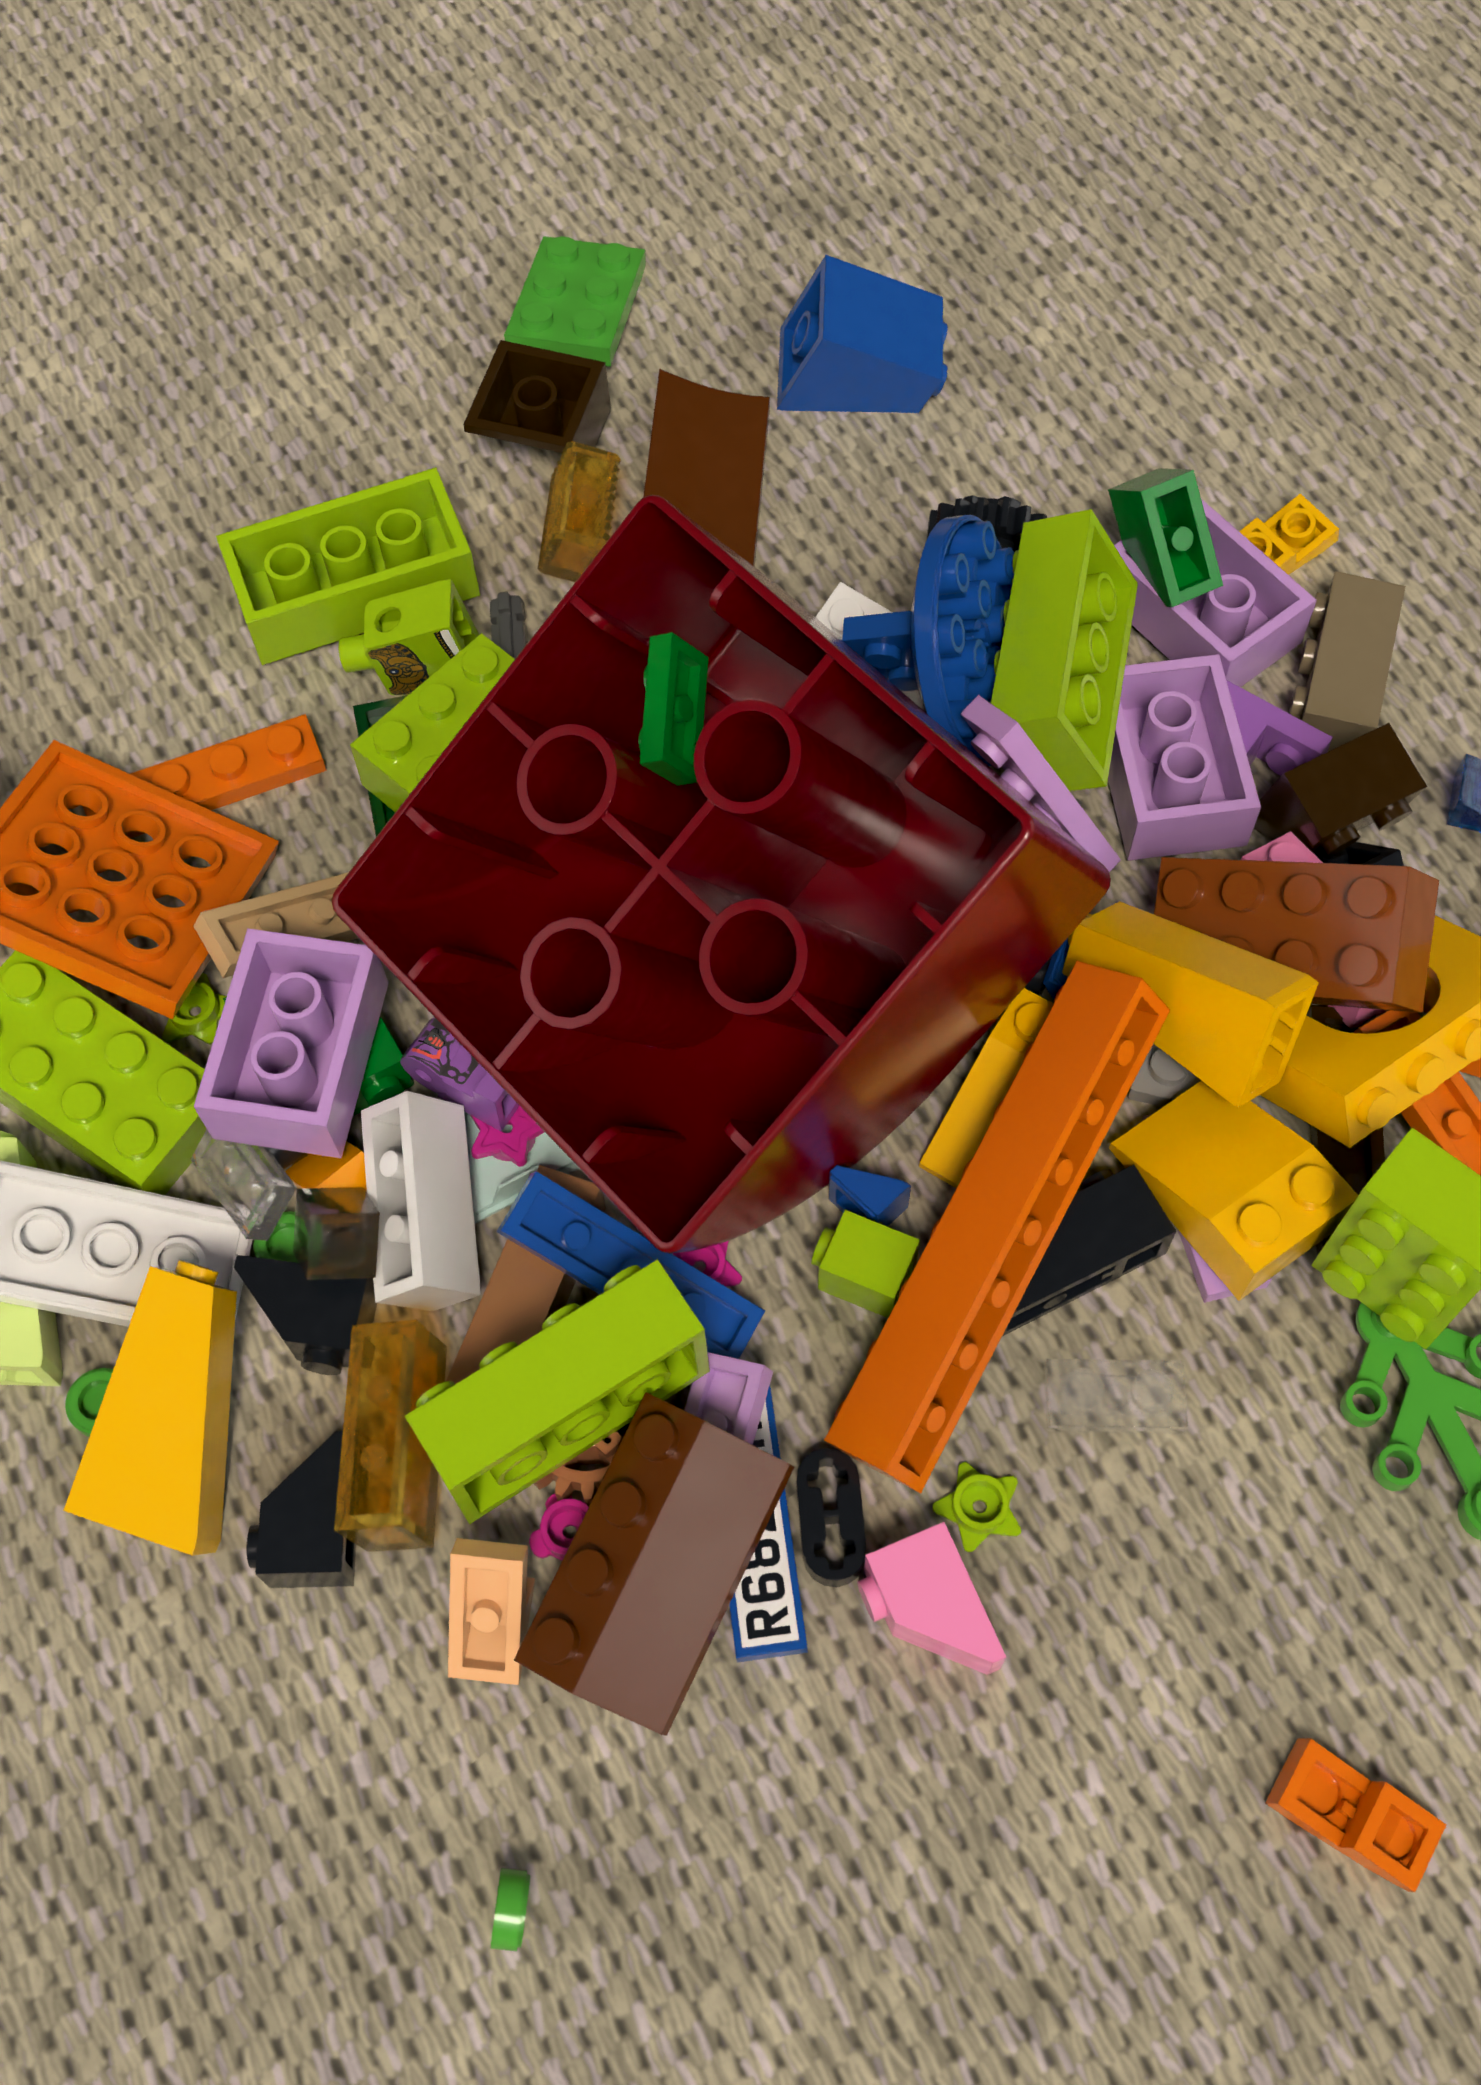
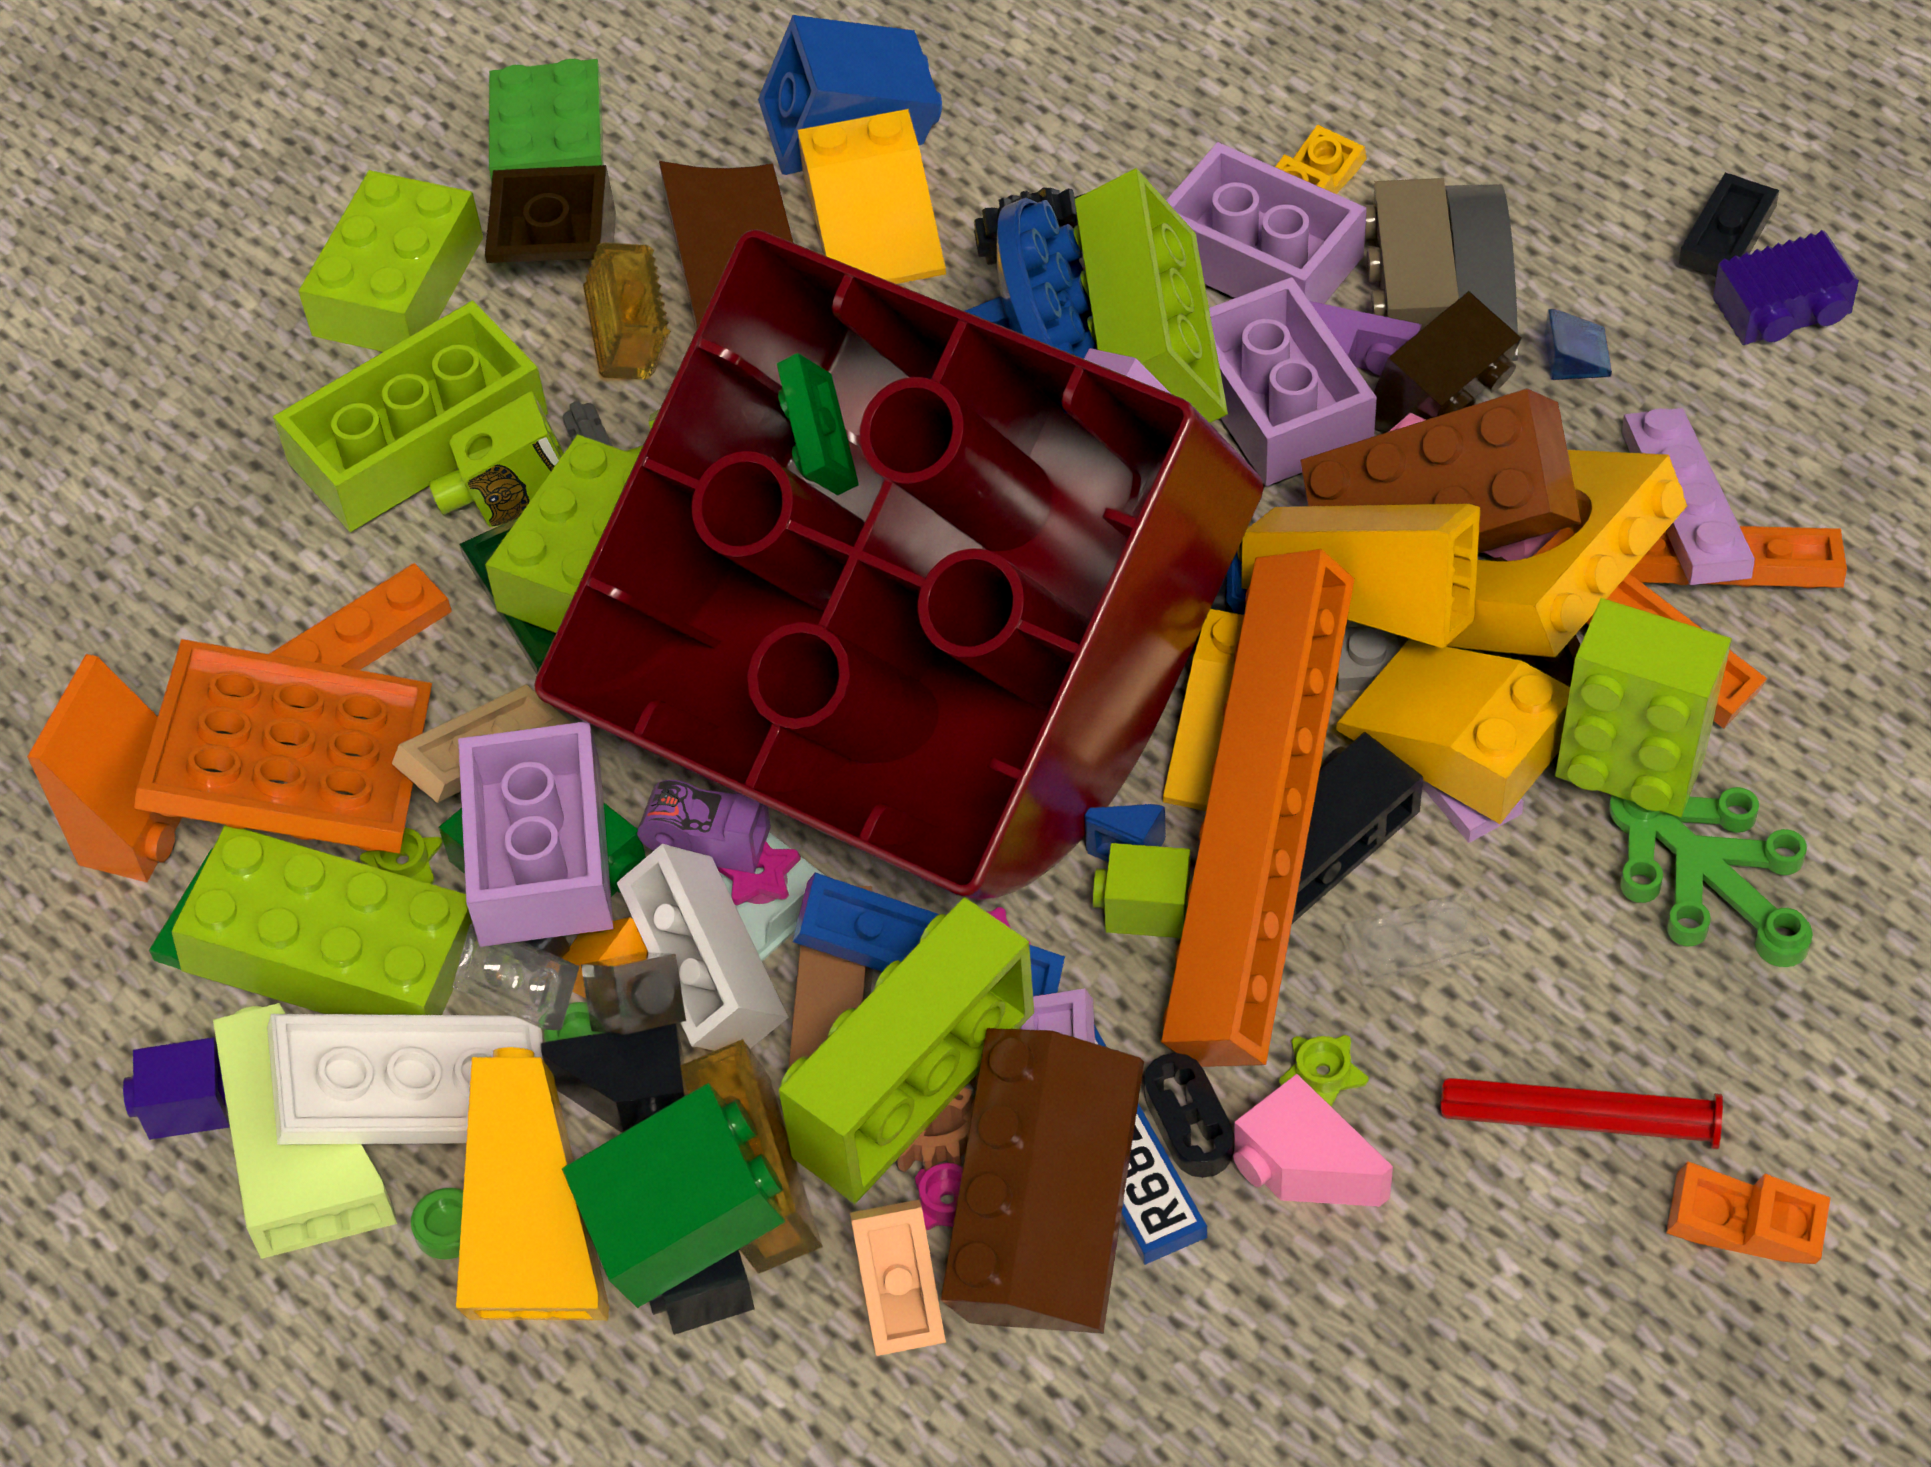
camera: 15 degrees left, 10 degrees down
green slope [1108,468,1224,607] -> none
none -> lime brick [298,170,483,352]
none -> green brick [562,1082,786,1308]
none -> yellow slope [797,109,946,284]
none -> red axle [1440,1078,1723,1150]
none -> dark grey slope [1445,184,1518,361]

